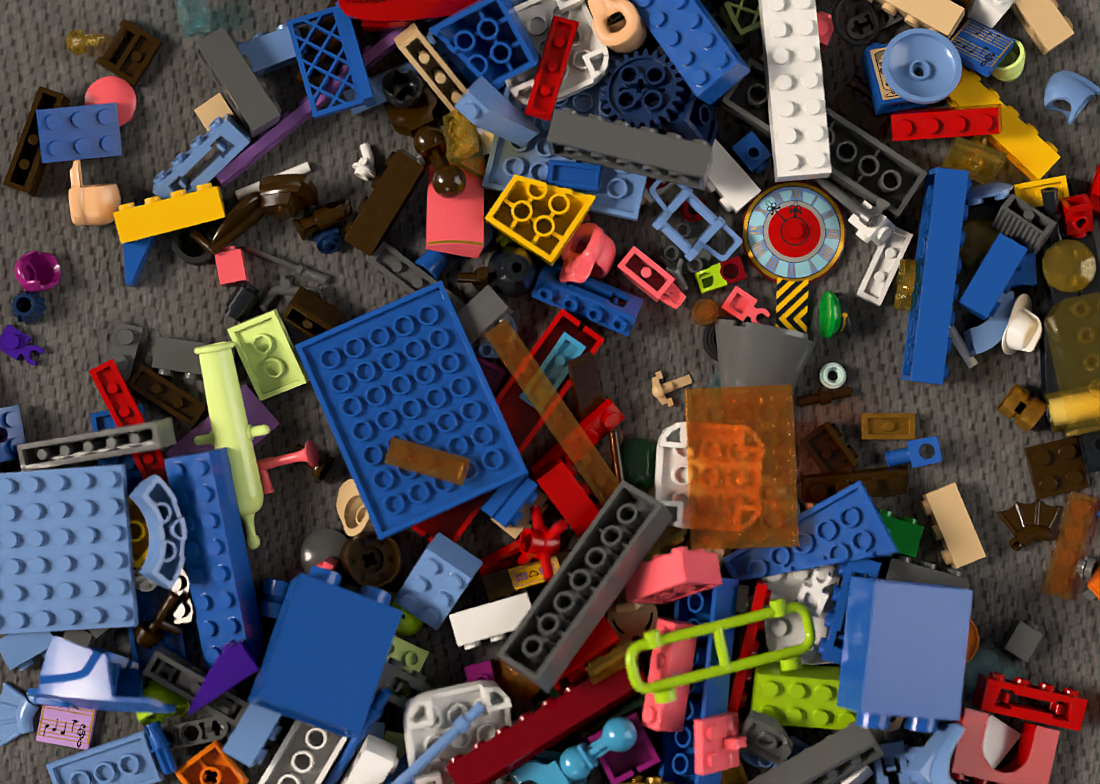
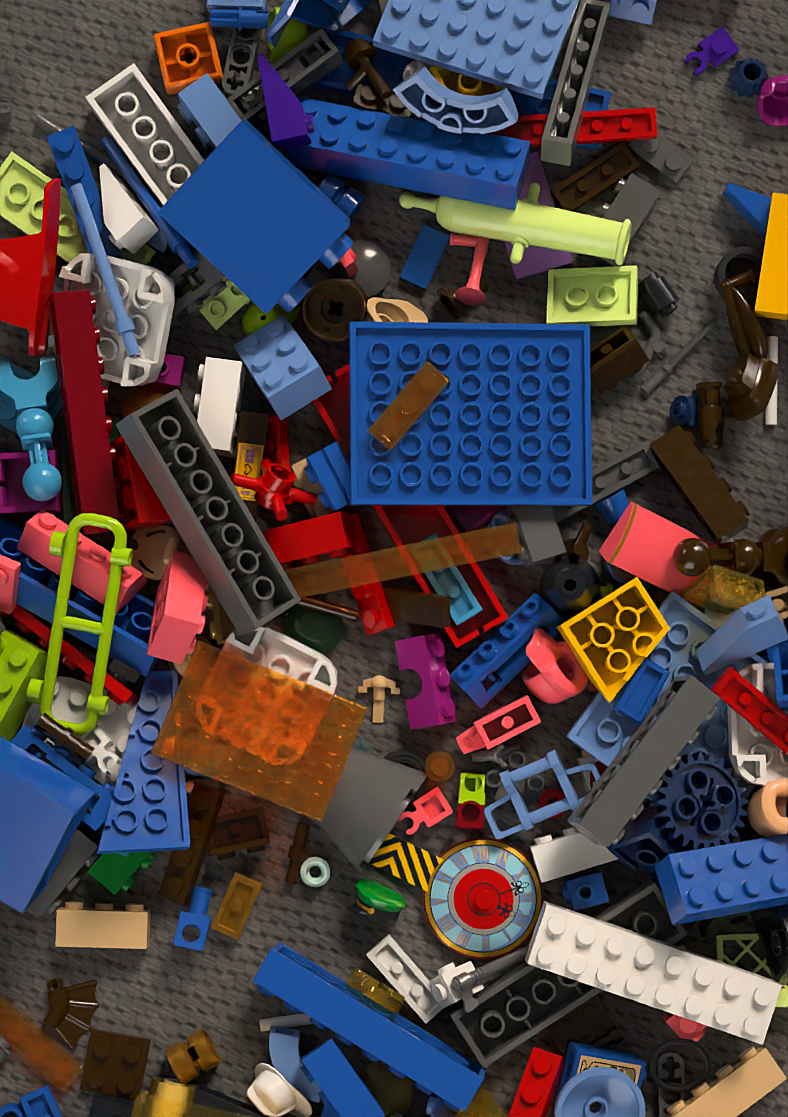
camera: 105 degrees right, 0 degrees up
coral brick [215,246,249,287] -> none
white plate [352,143,376,181] -> none
clear yellow plate [585,640,639,685] -> none
none -> dark brown pin [34,712,95,764]
none -> magenta arch [395,633,456,730]
none -> blue tile [399,225,450,291]

